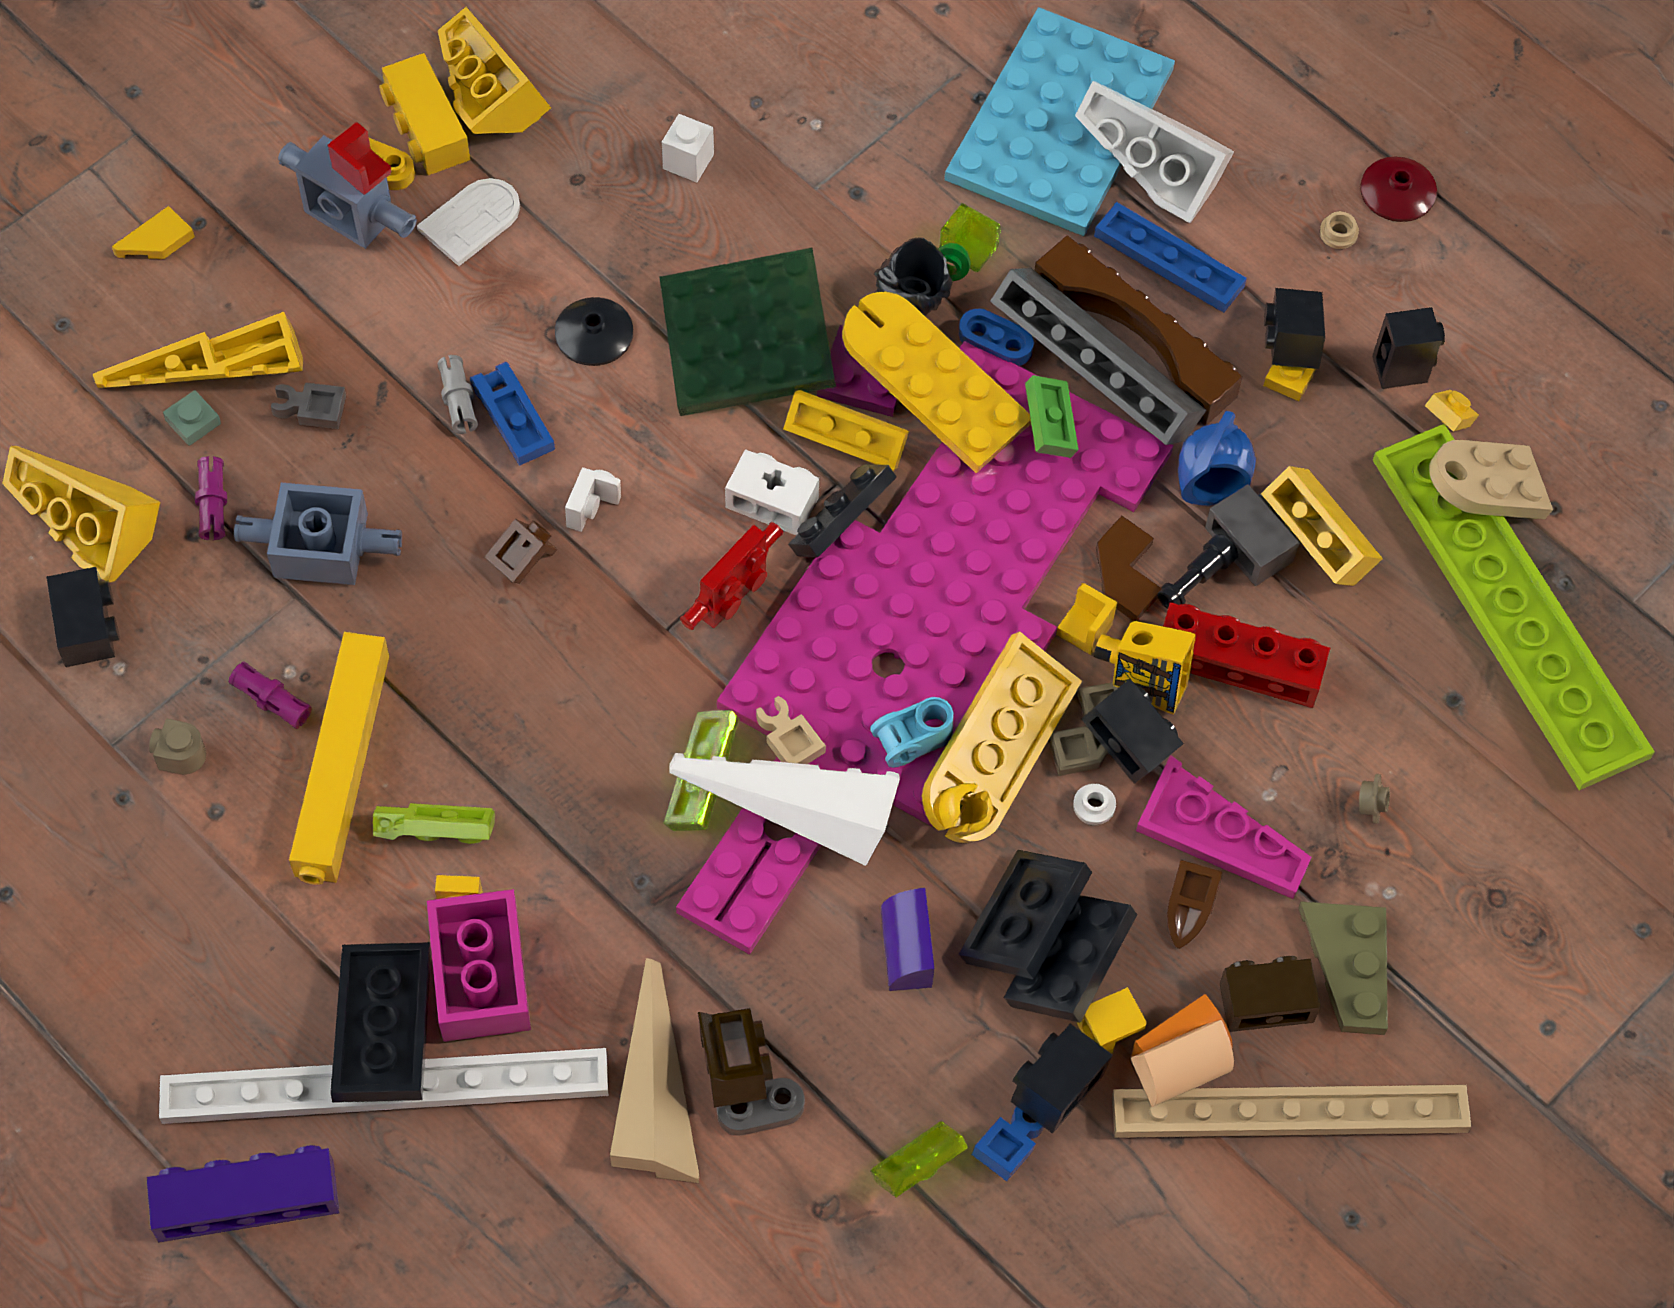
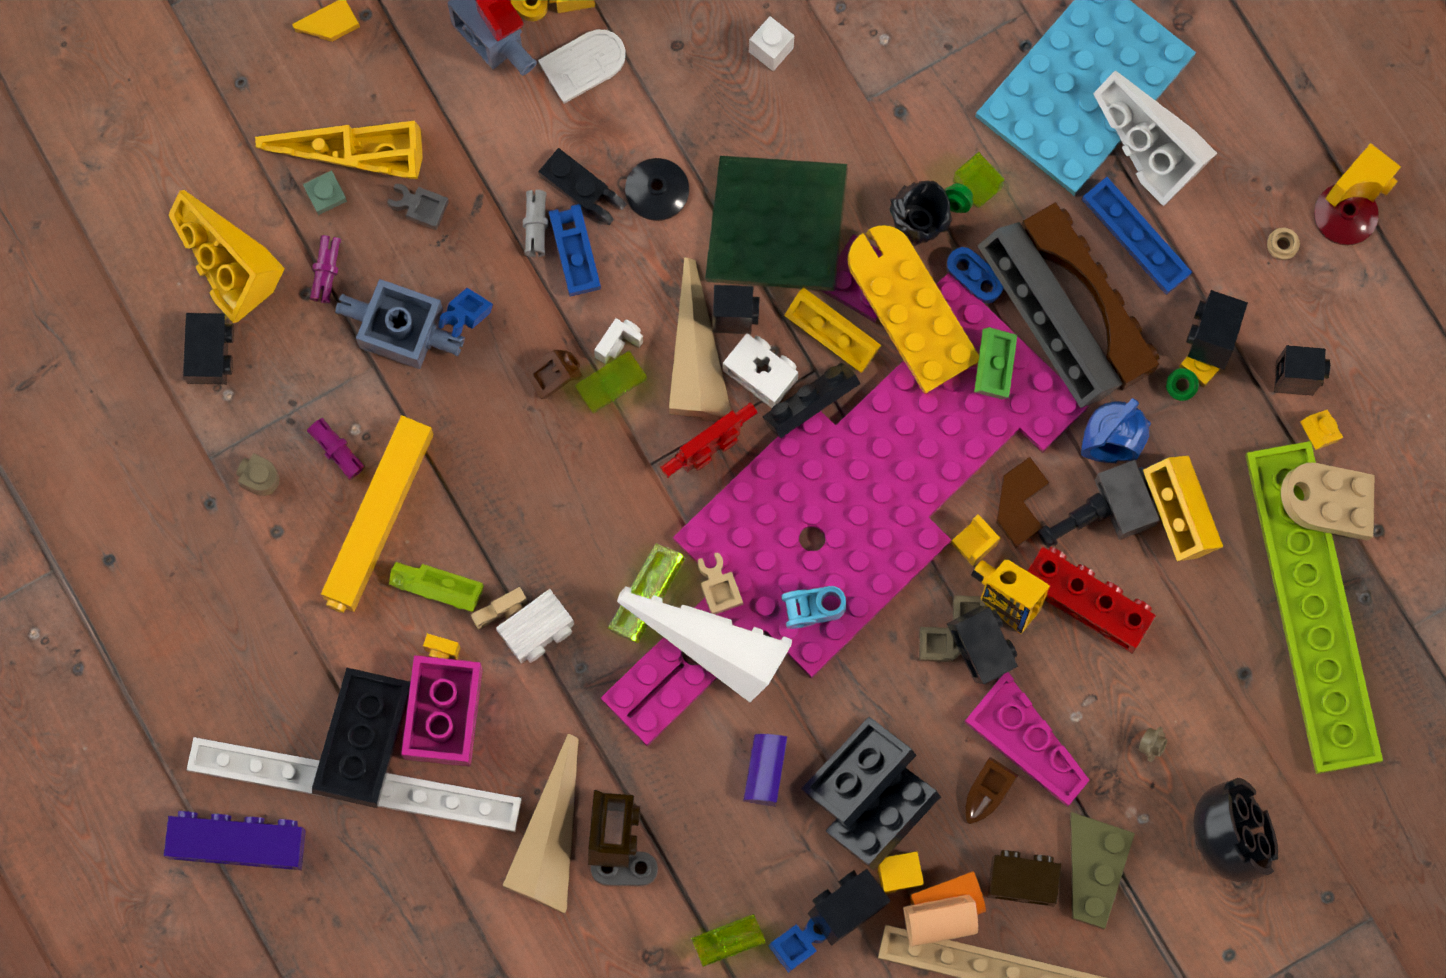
camera: 15 degrees right, 15 degrees up
yellow plate [922,632,1082,843] -> none
white plate [1073,784,1116,825] -> none
none -> blue plate [438,288,493,338]
none -> tan plate [471,587,528,630]
none -> white brick [496,589,574,663]
none -> black hinge [538,148,627,225]
none -> clear neon green plate [575,350,647,414]
none -> tan wedge [669,258,731,421]
none -> black brick [713,285,760,334]
none -> green plate [1166,368,1199,401]
none -> black cylinder [1193,778,1278,882]
none -> yellow arch [1325,143,1401,206]

